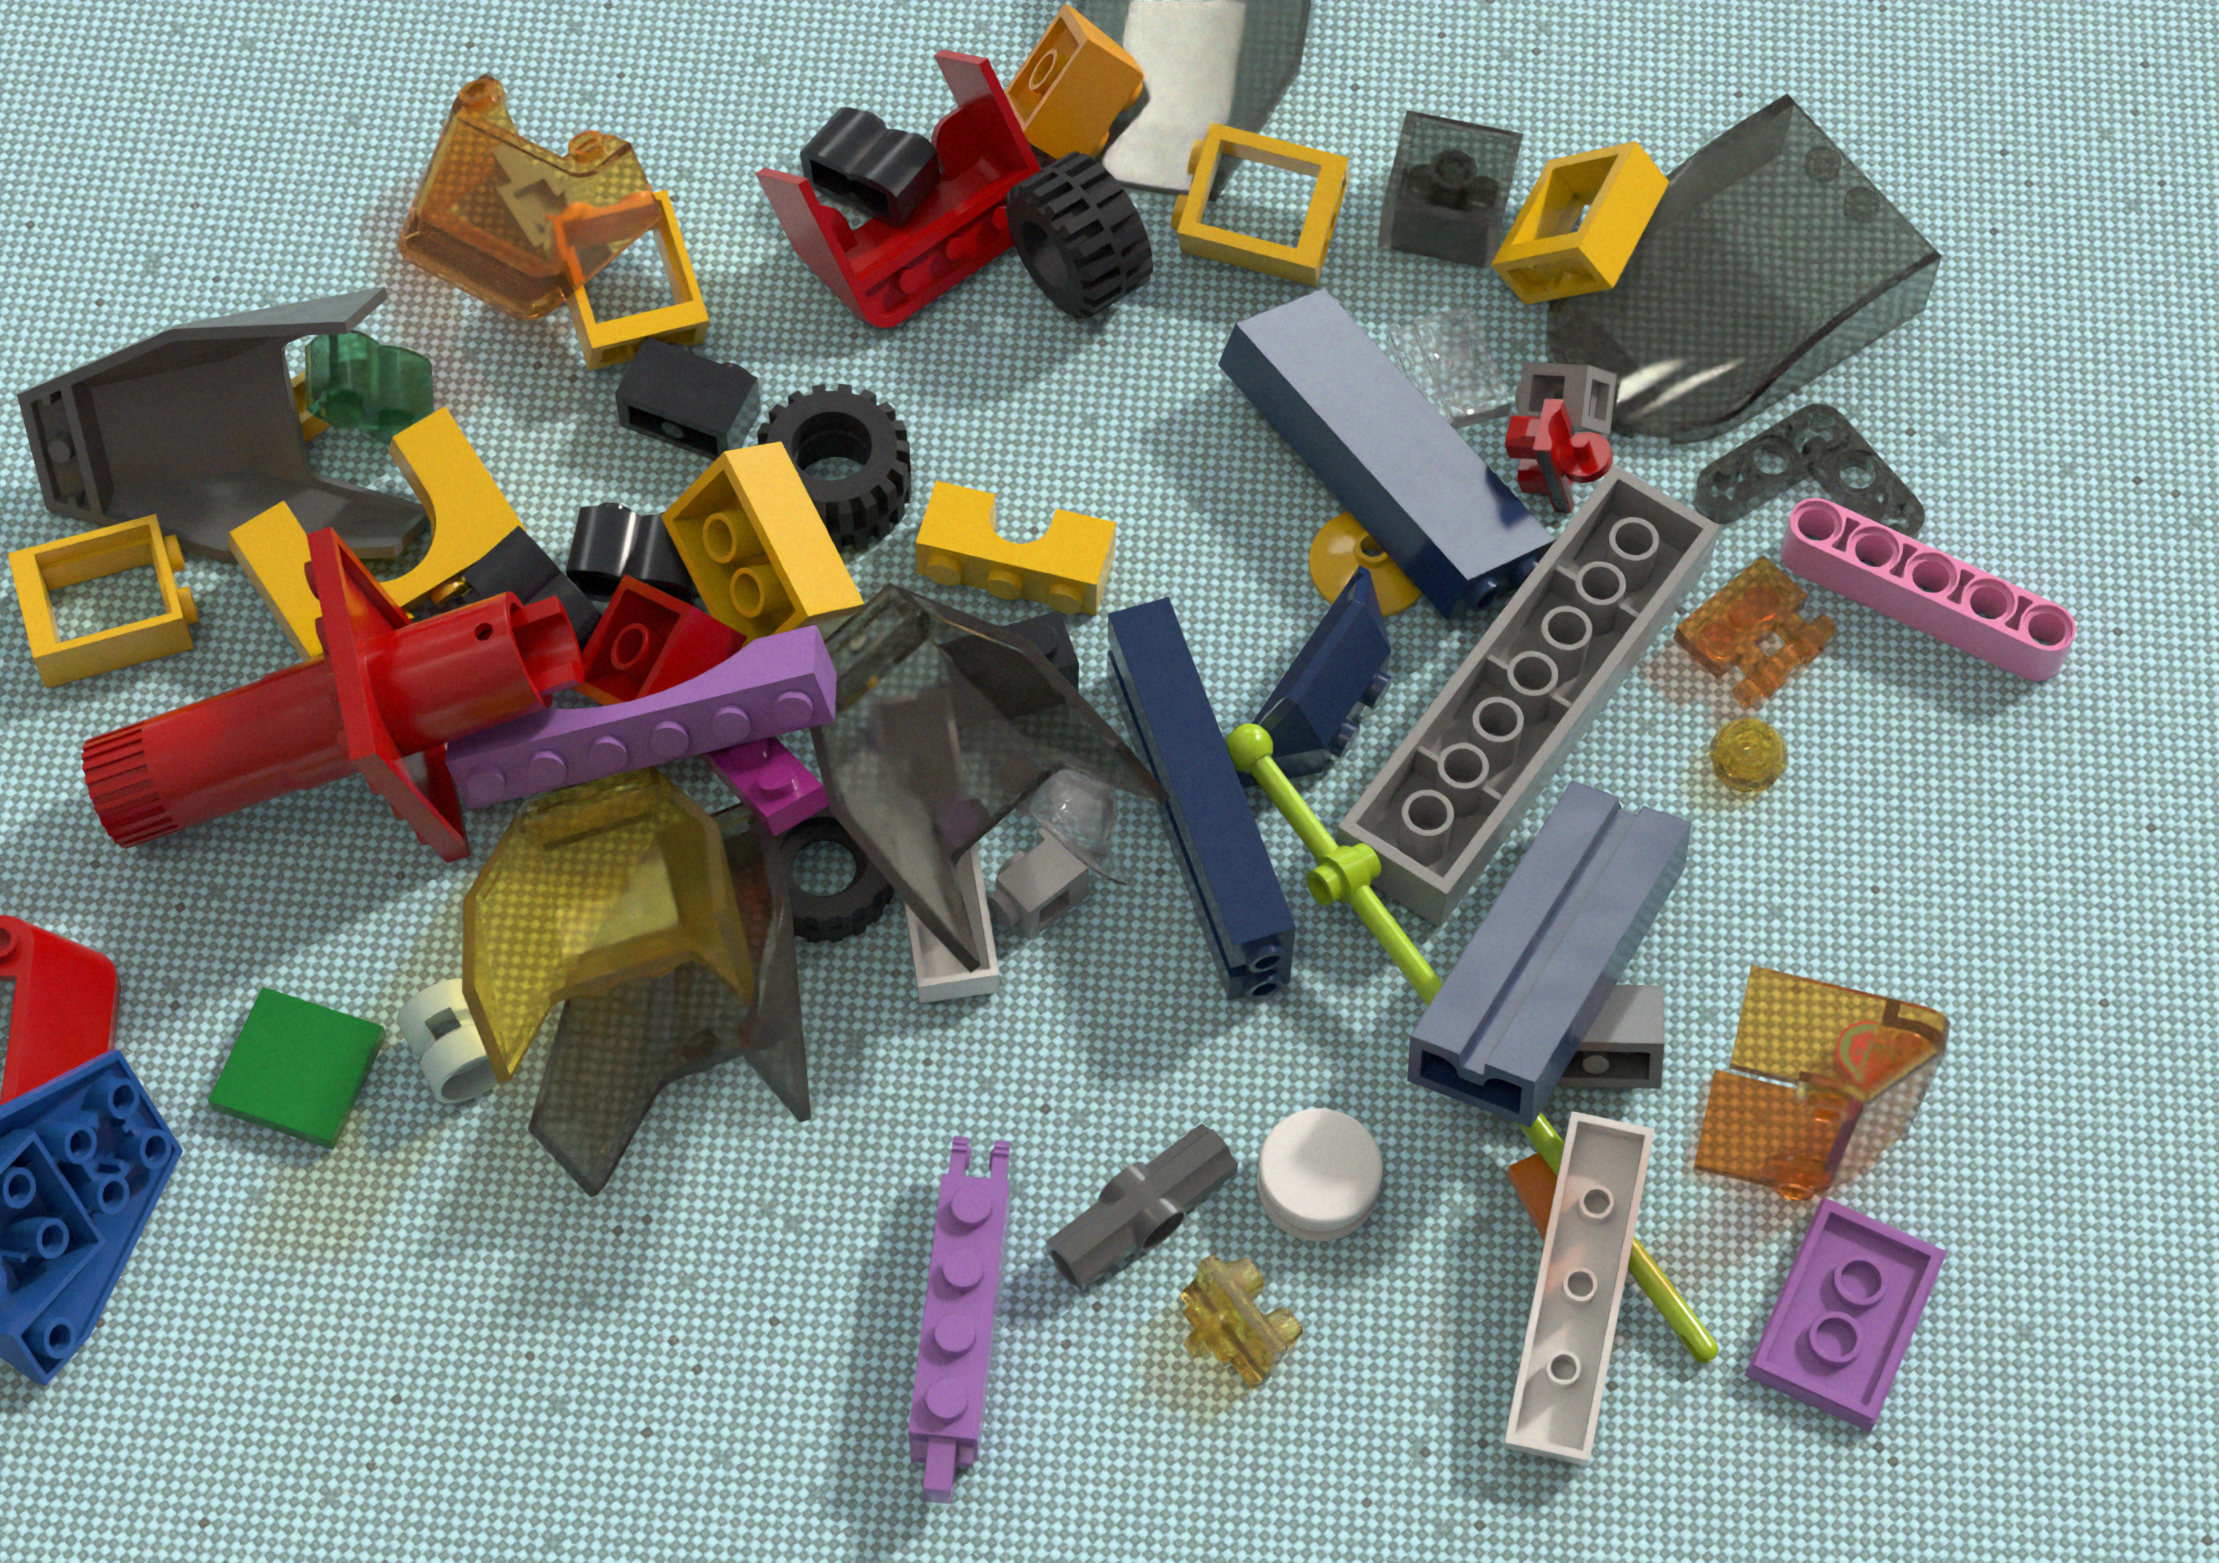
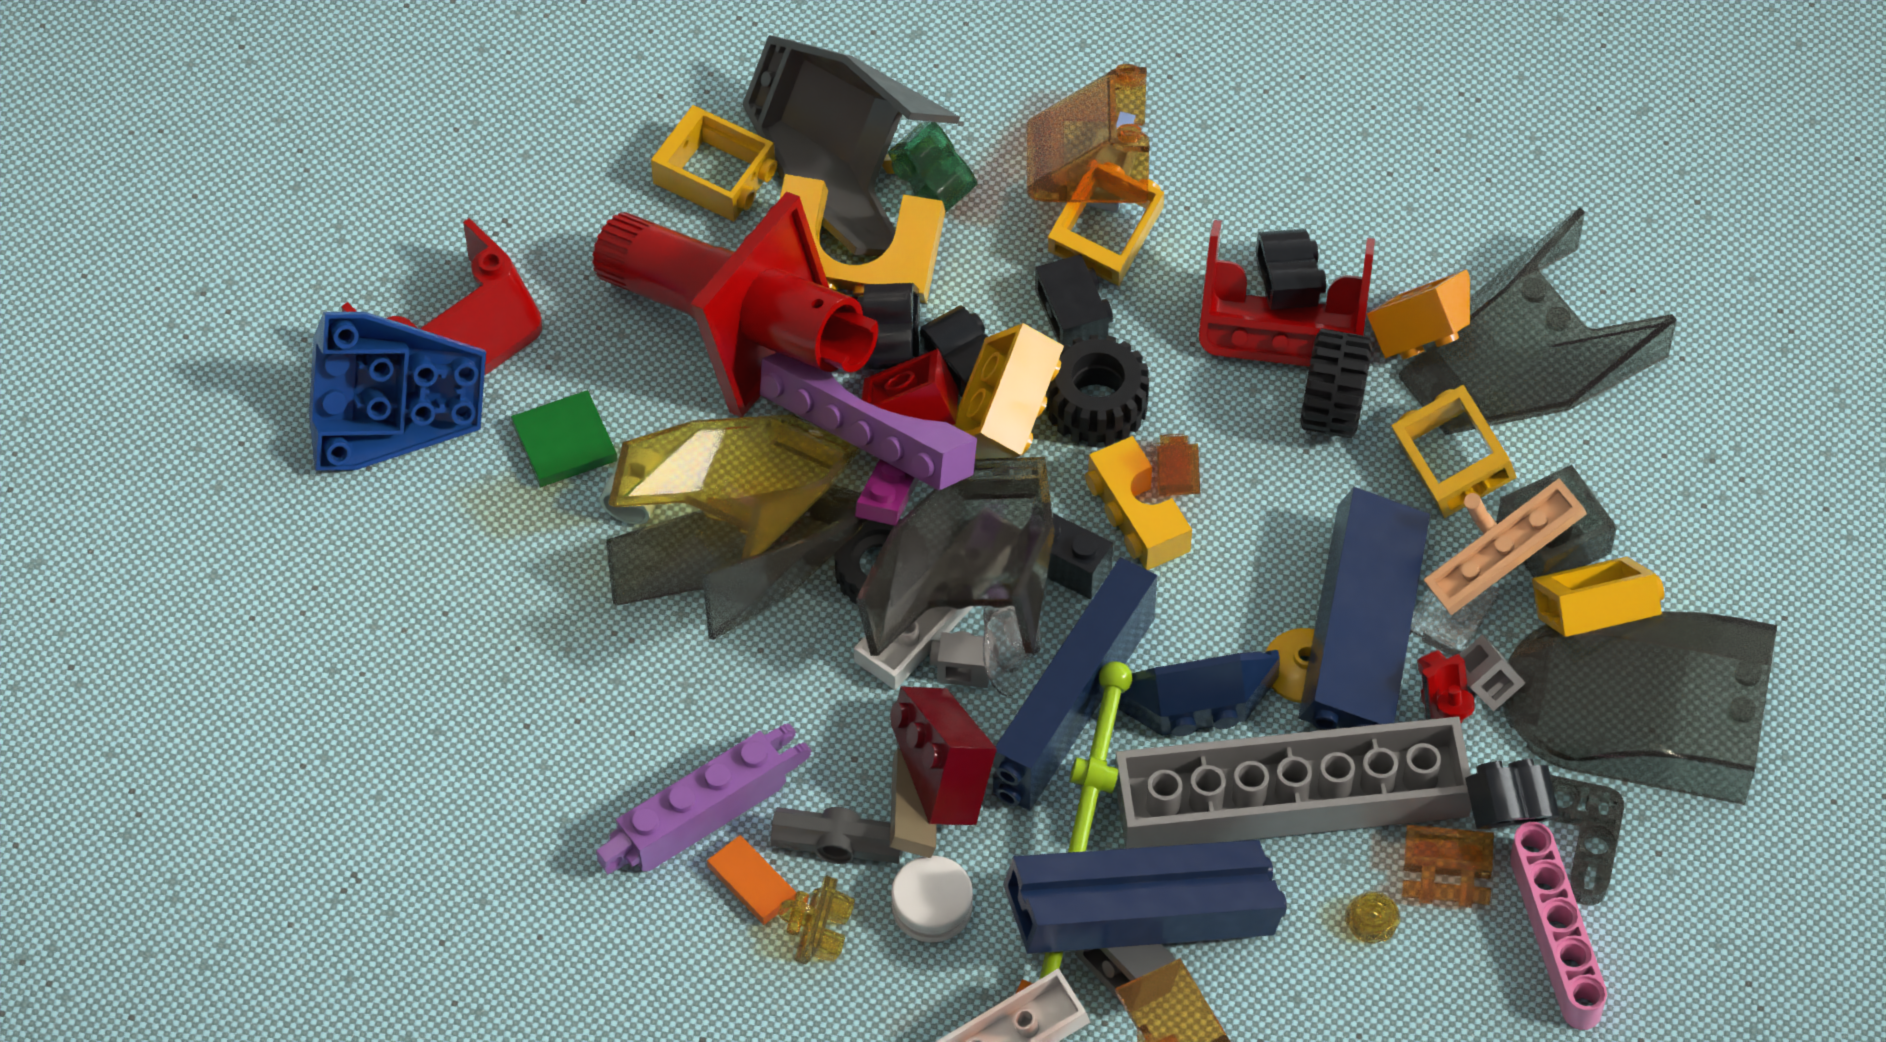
camera: 50 degrees right, 5 degrees down
none -> orange tile [707,835,797,925]
none -> dark tan tile [889,748,937,858]
none -> dark red wedge [890,686,997,825]
none -> clear orange slope [1150,433,1201,496]
none -> light nougat plate [1423,478,1587,615]
none -> black brick [1465,759,1560,829]

